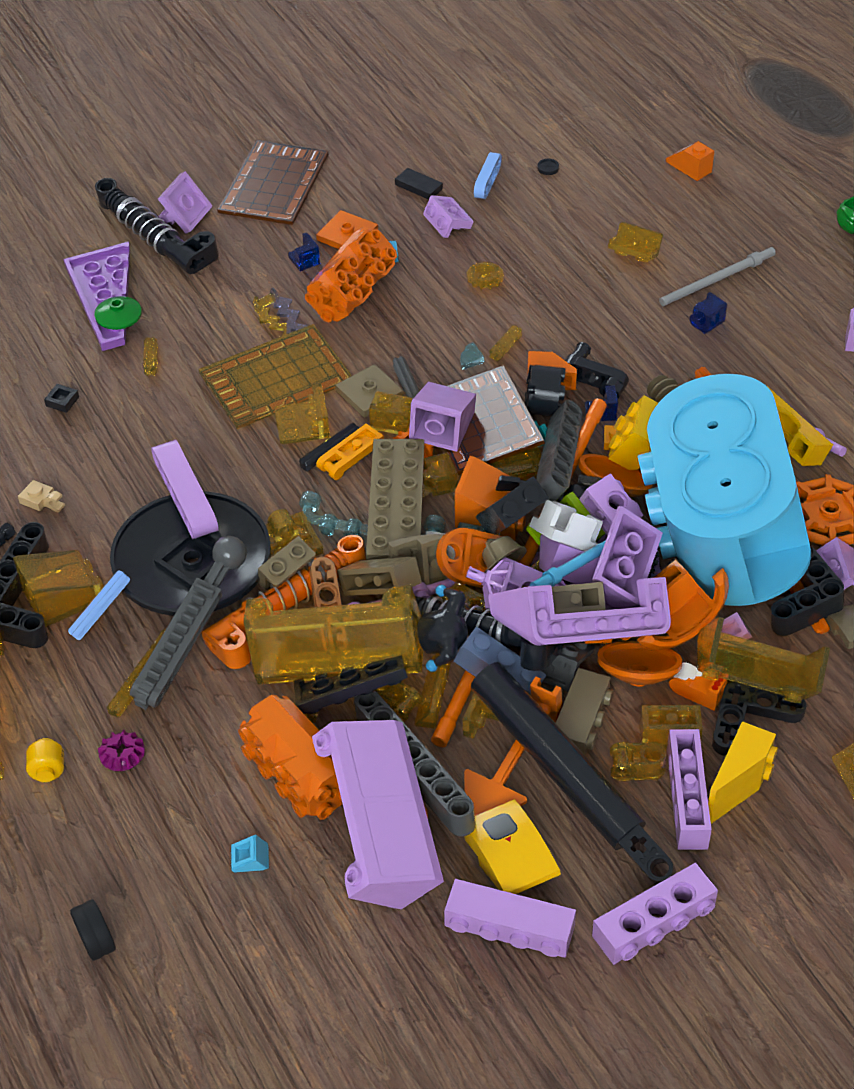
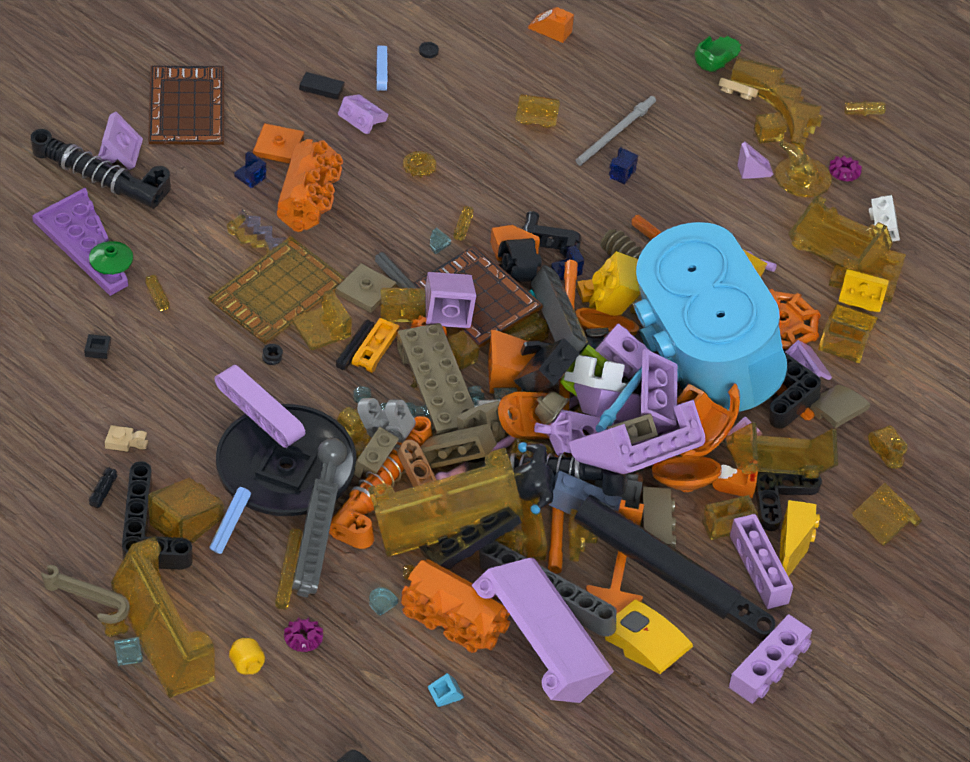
camera: 25 degrees left, 0 degrees up
lavender brick [444,879,576,958] -> none
clear yellow piece [609,742,666,781] -> none
none -> black bush [262,344,283,365]
none -> light grey piece [357,398,416,443]
none -> clear light blue tile [369,587,399,616]

